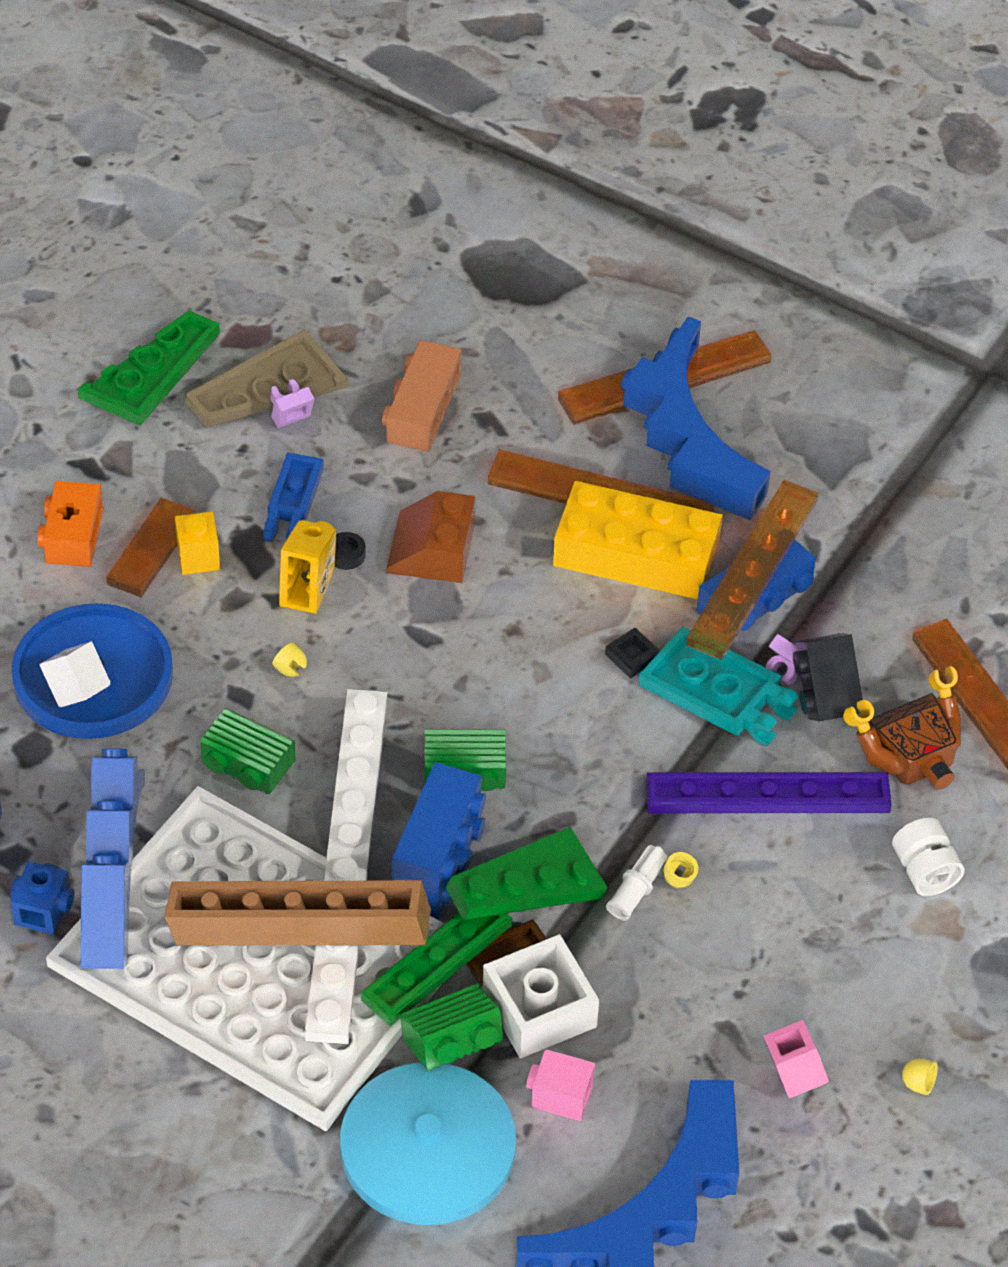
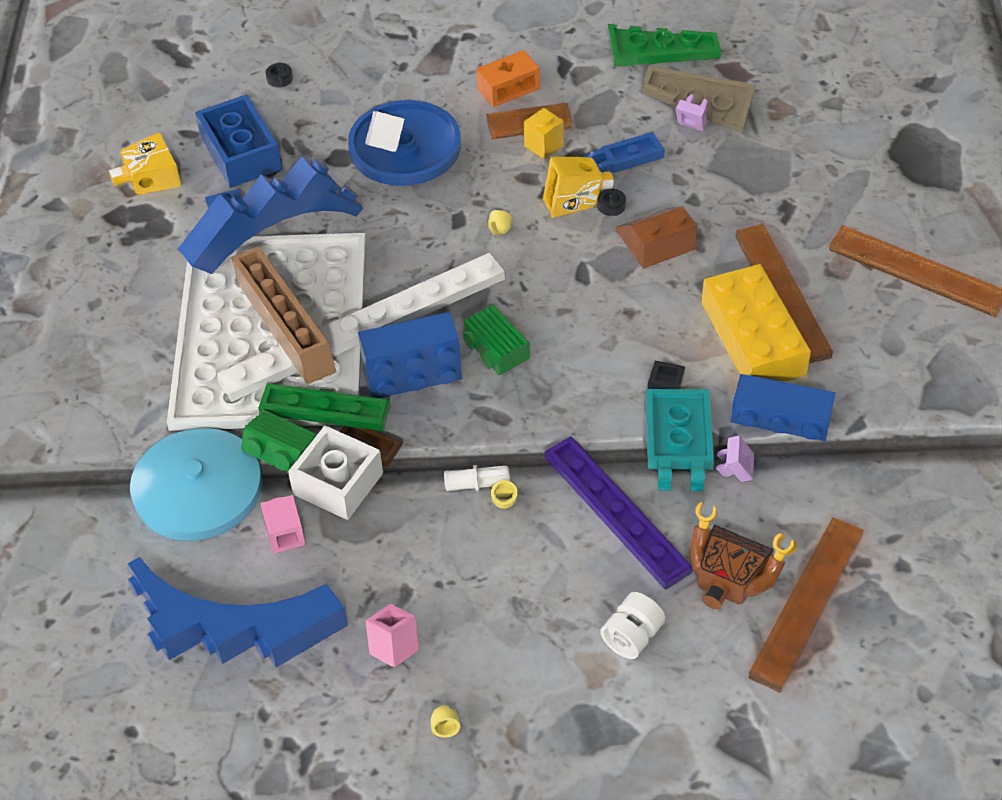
camera: 60 degrees right, 0 degrees up
green brick [200,708,296,794] -> none
nougat brick [382,340,462,452] -> none
green wing [446,827,608,920] -> none
blue arch [621,316,771,521] -> none
clear orange tile [686,480,819,660] -> none
black brick [793,633,863,722] -> none

